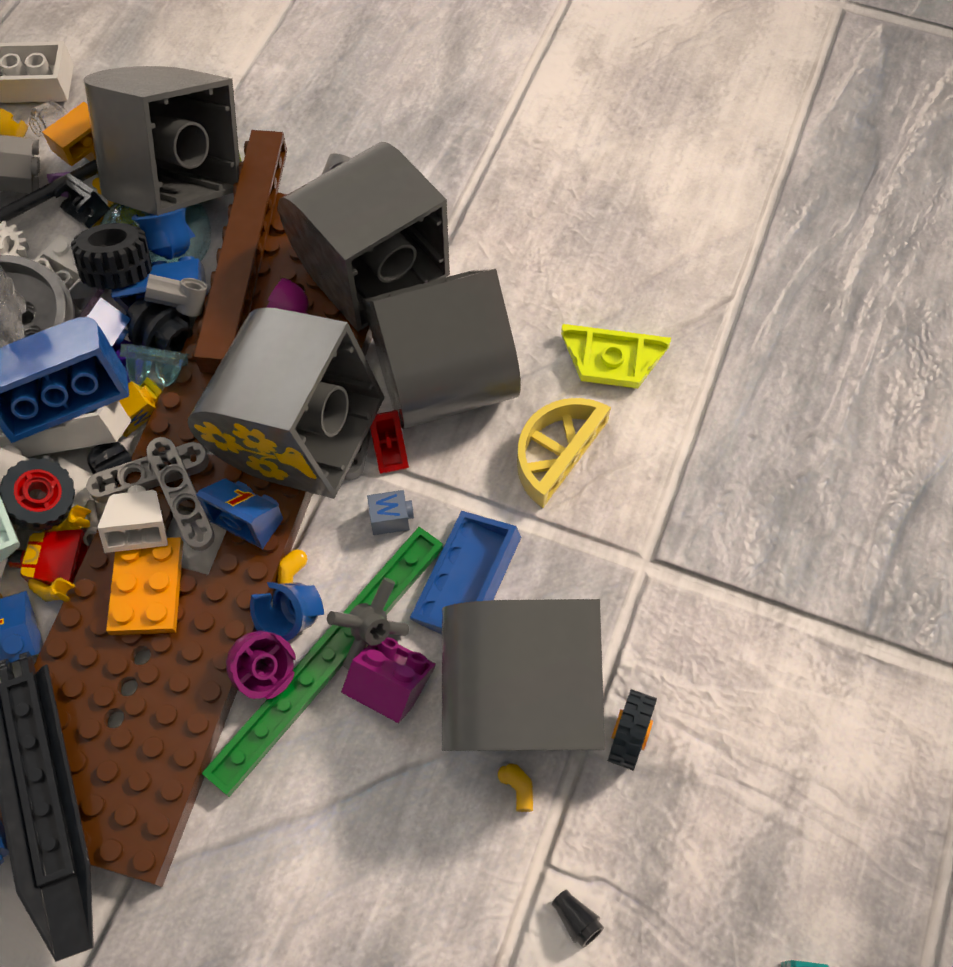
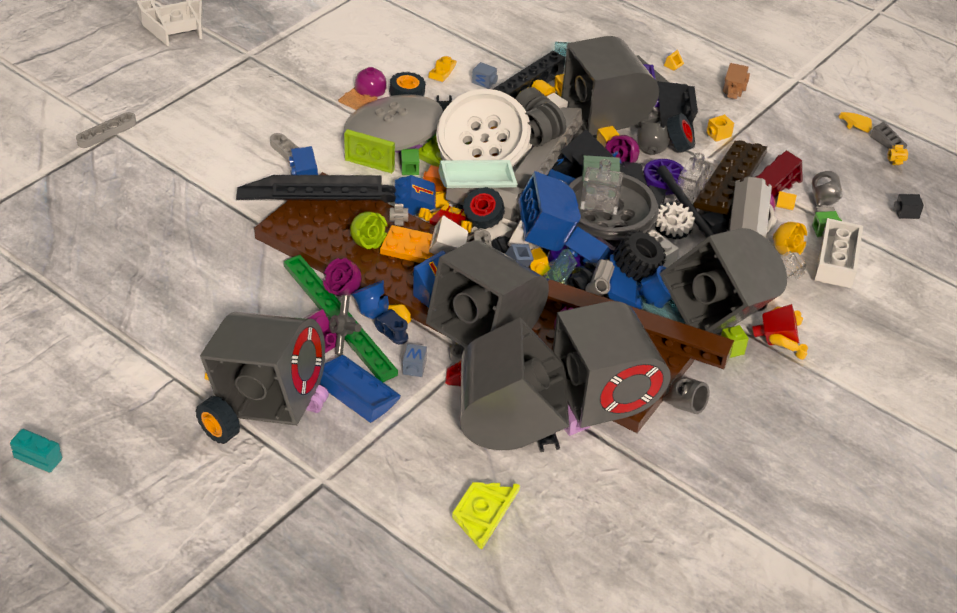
camera: 105 degrees right, 20 degrees down
light yellow window [517,398,611,508] -> none
black cone [551,889,604,948] -> none
none -> lime cylinder [350,212,387,249]
none -> dark blue piece [374,309,409,345]
none -> light grey gear [390,204,408,226]
none -> sand blue brick [505,244,534,267]

